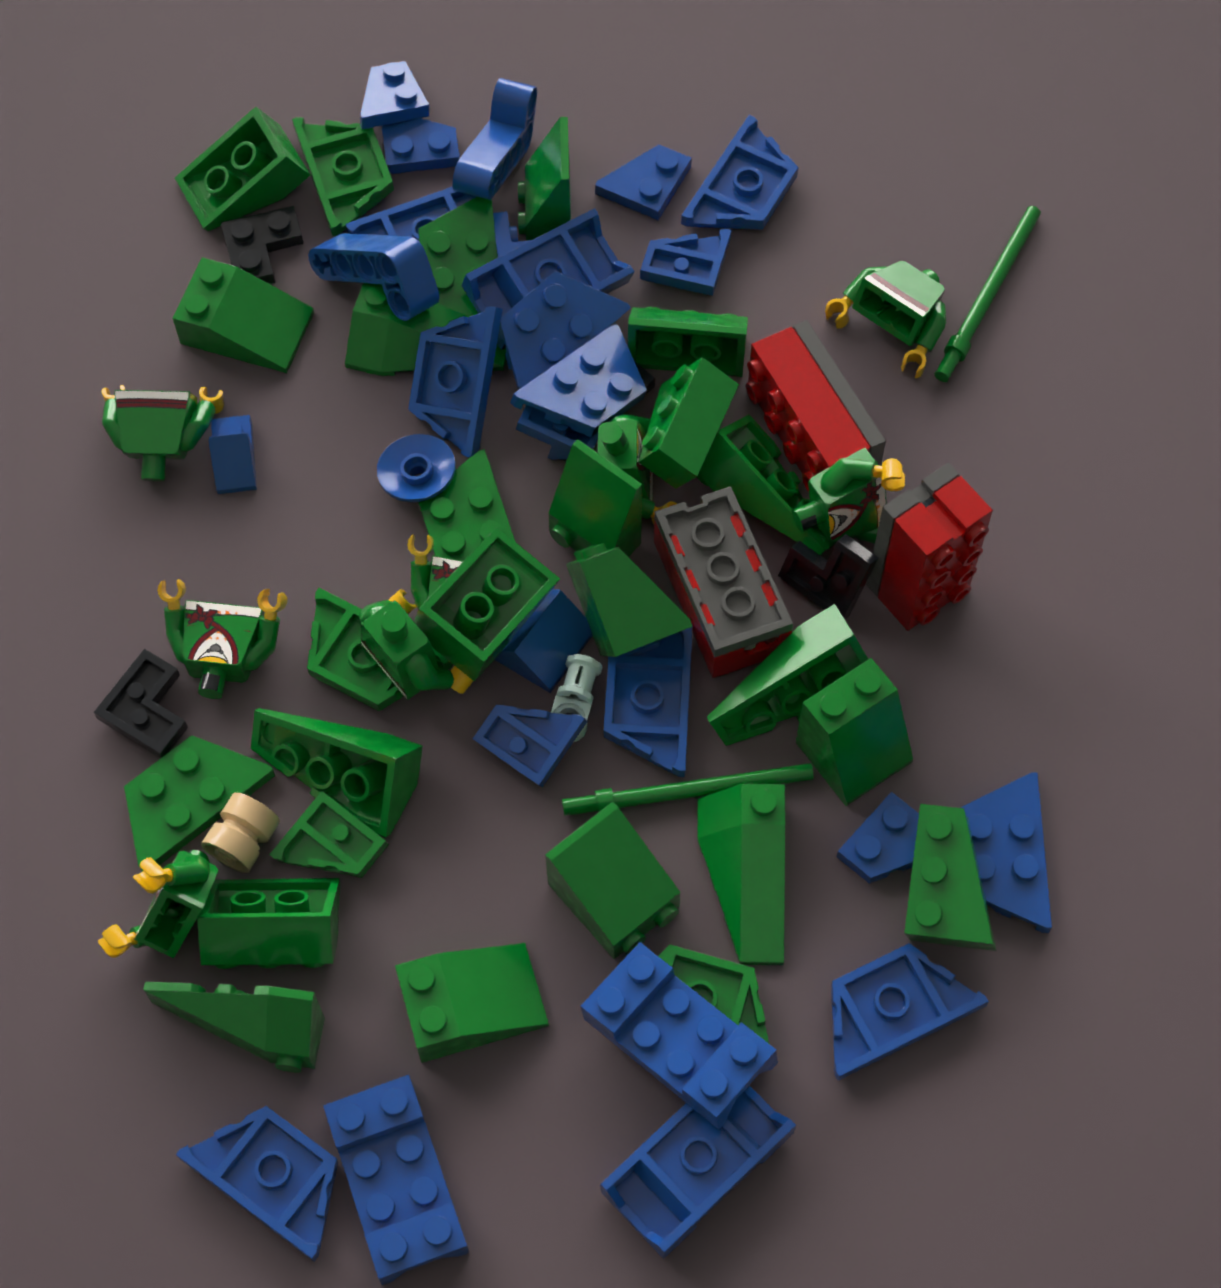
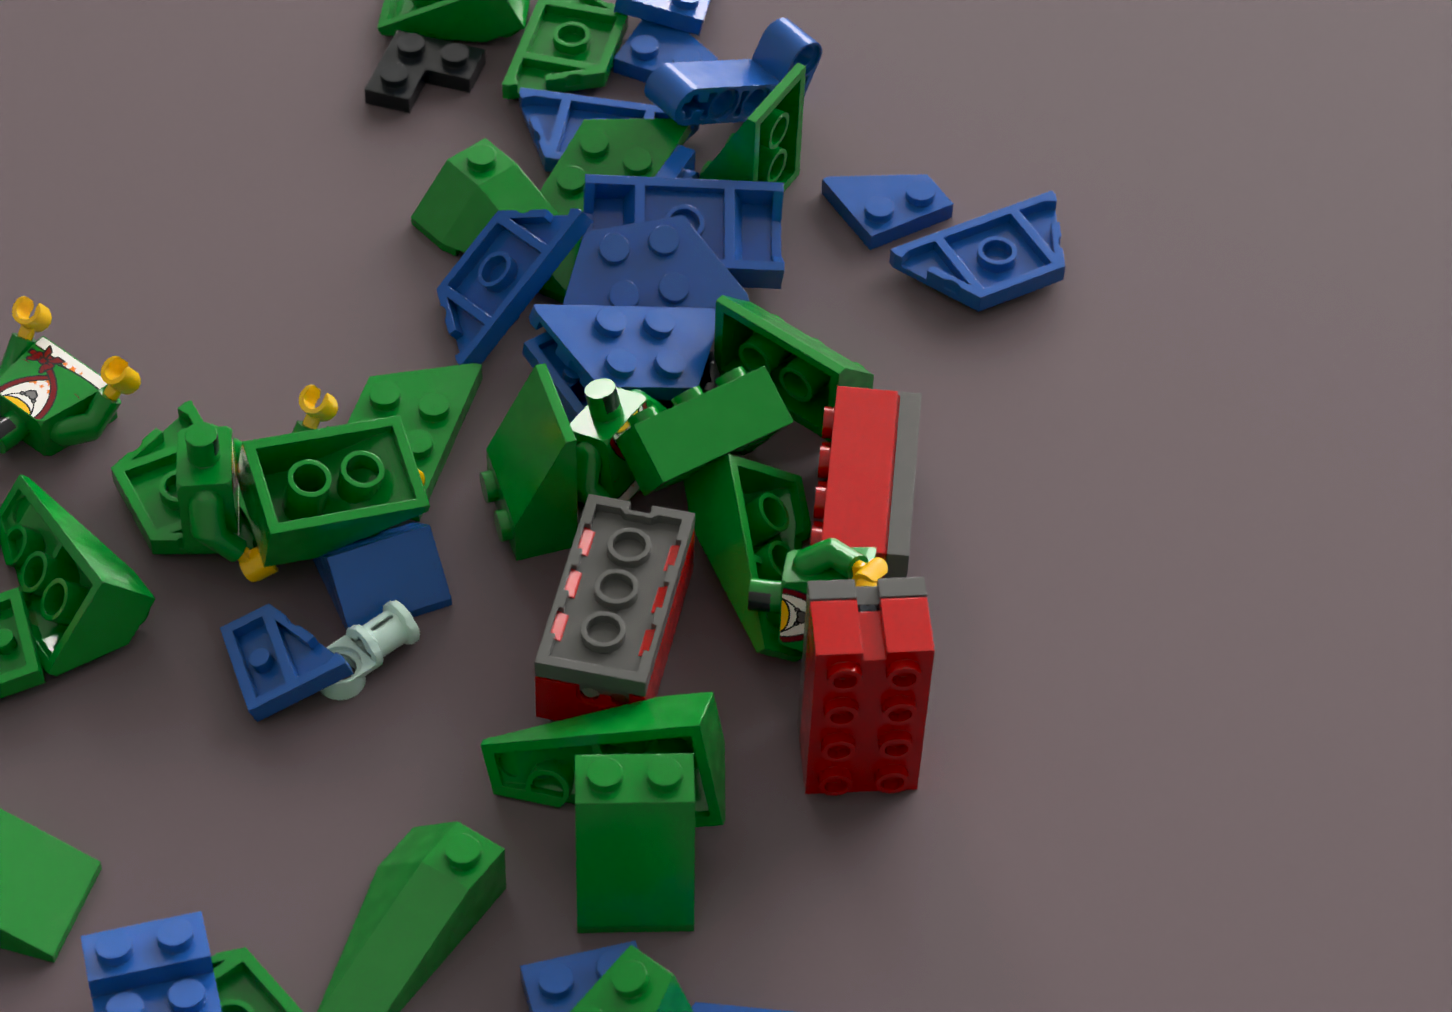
camera: 30 degrees right, 15 degrees down
green torso [101,385,224,481] -> none
green slope [172,257,314,373] -> none
blue slope [208,415,257,494] -> none
blue beam [308,233,439,321] -> none
blue dish [377,434,456,502] -> none
green slope [545,802,681,959] -> none
green bar [562,763,814,816] -> none
green slope [566,543,693,657] -> none
blue wing [603,625,693,777] -> none
blue wing [640,229,732,296] -> none
black plate [778,534,879,619] -> none
green torso [825,261,946,378] -> none
green bar [934,206,1041,382] -> none

